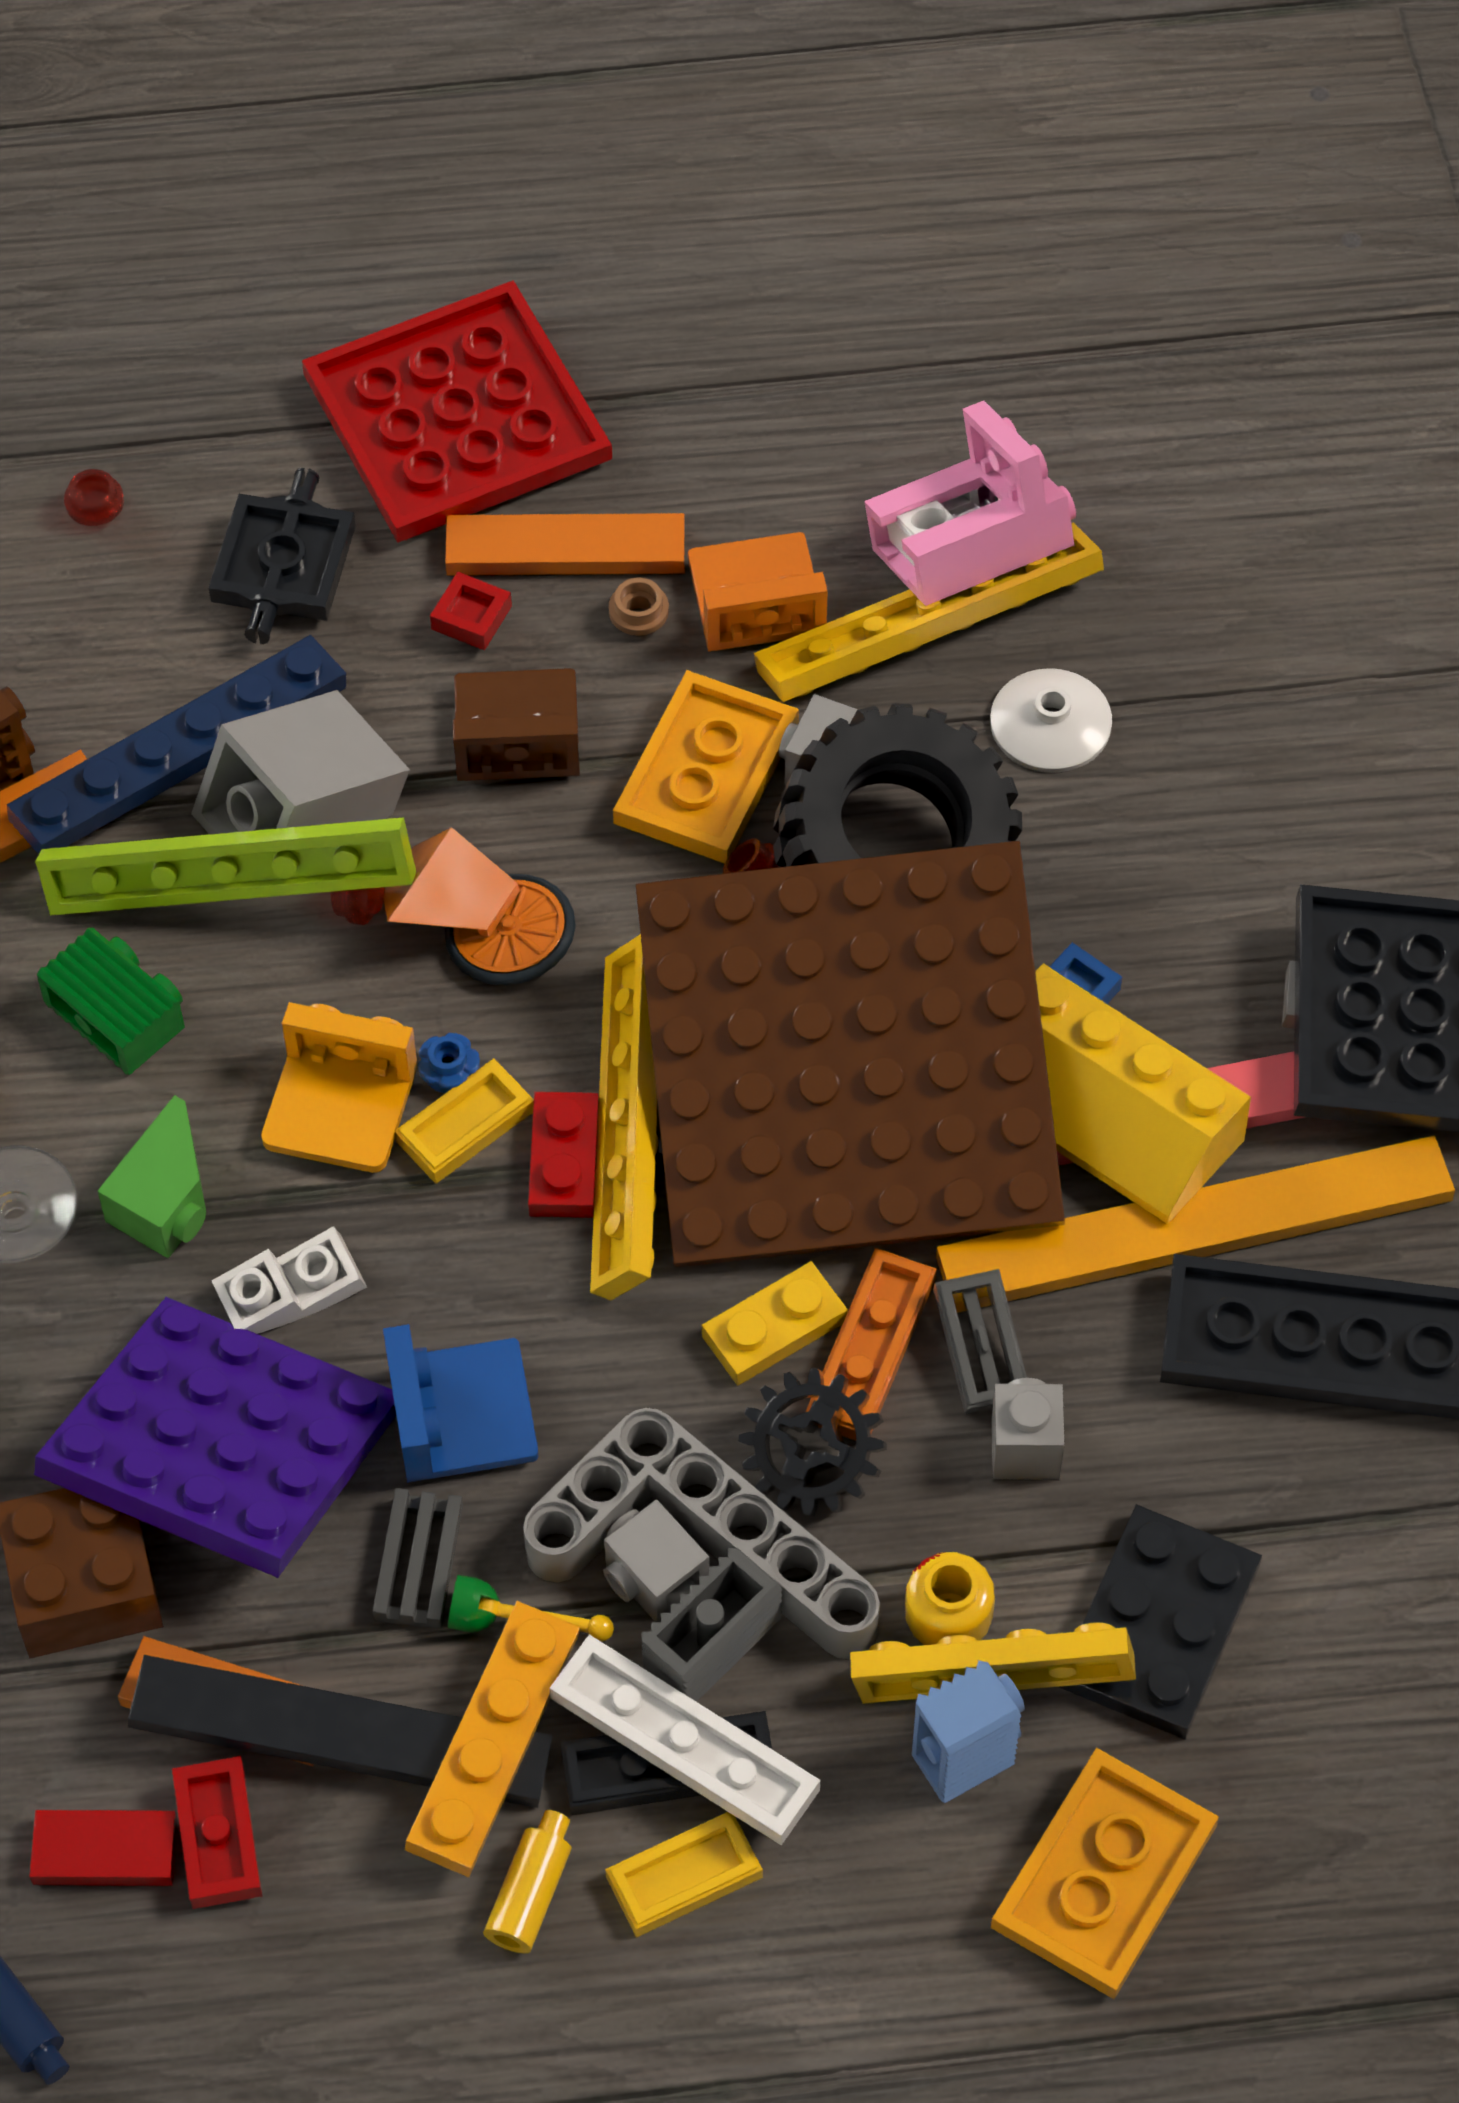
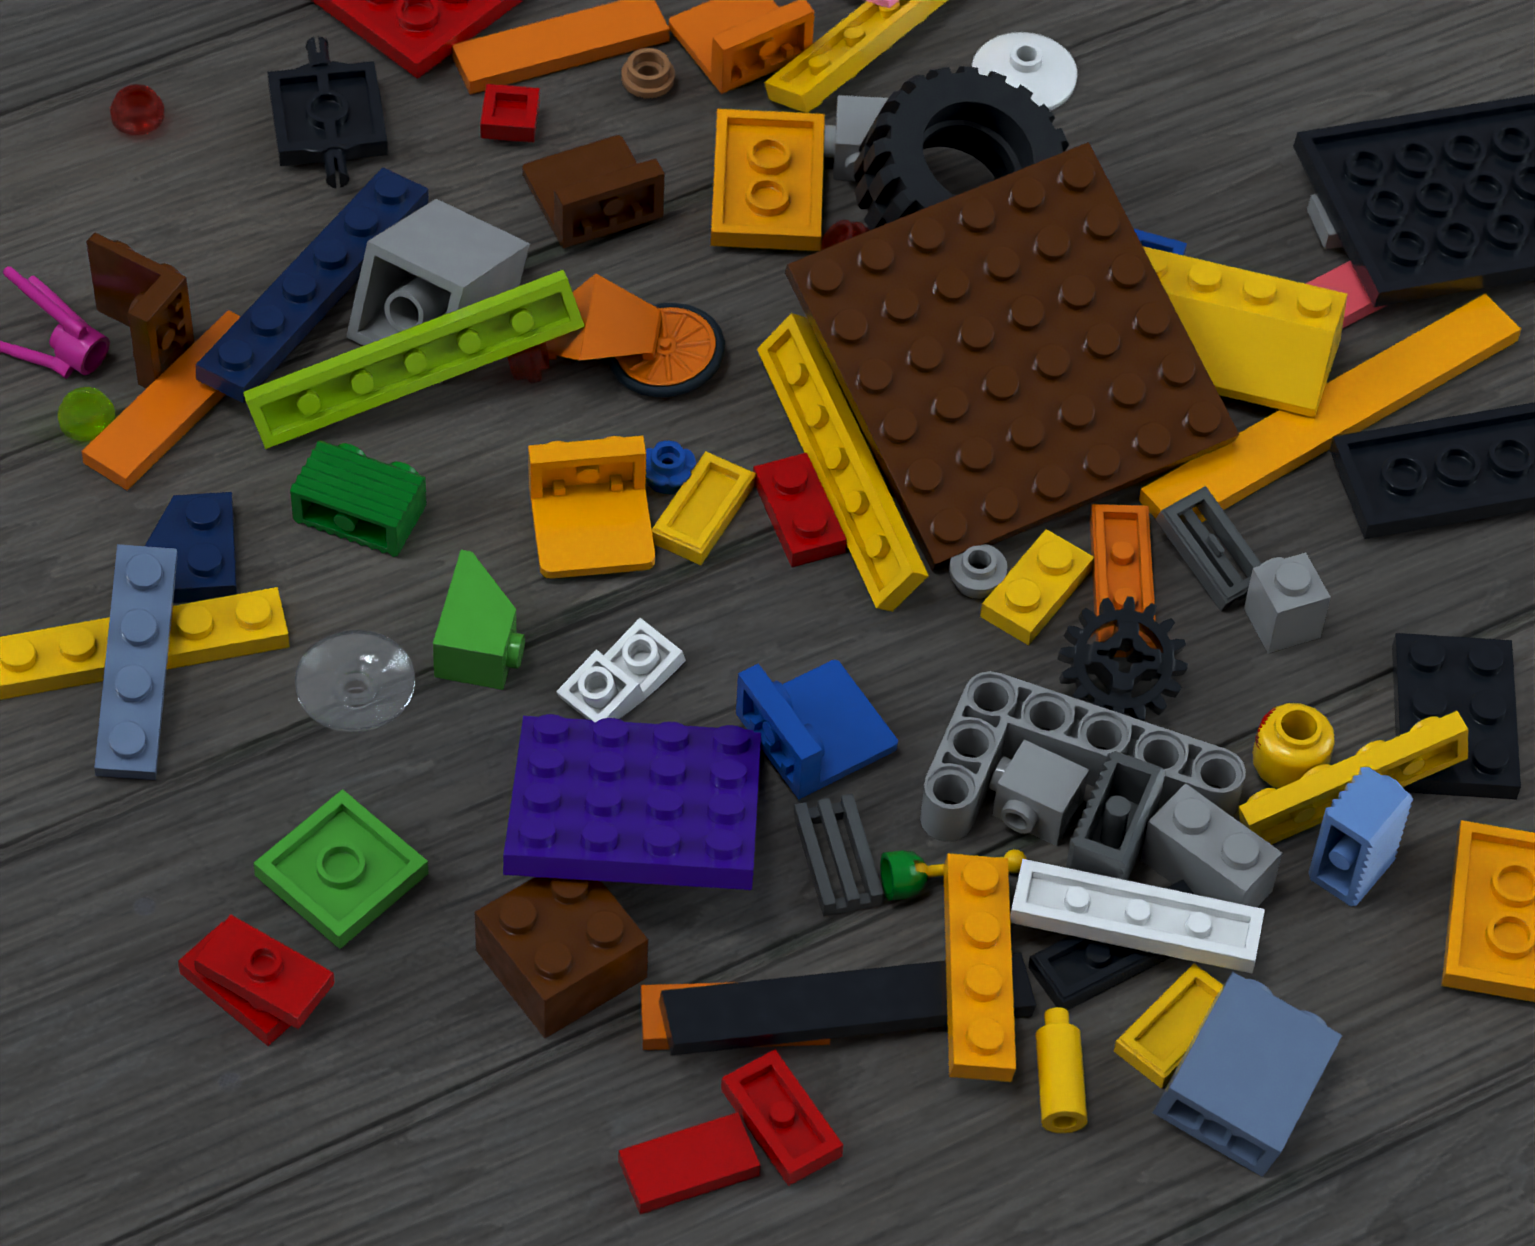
camera: 25 degrees left, 5 degrees down
none -> light grey plate [949,544,1008,599]
none -> light grey brick [1140,783,1282,907]
none -> sand blue brick [1152,972,1342,1177]

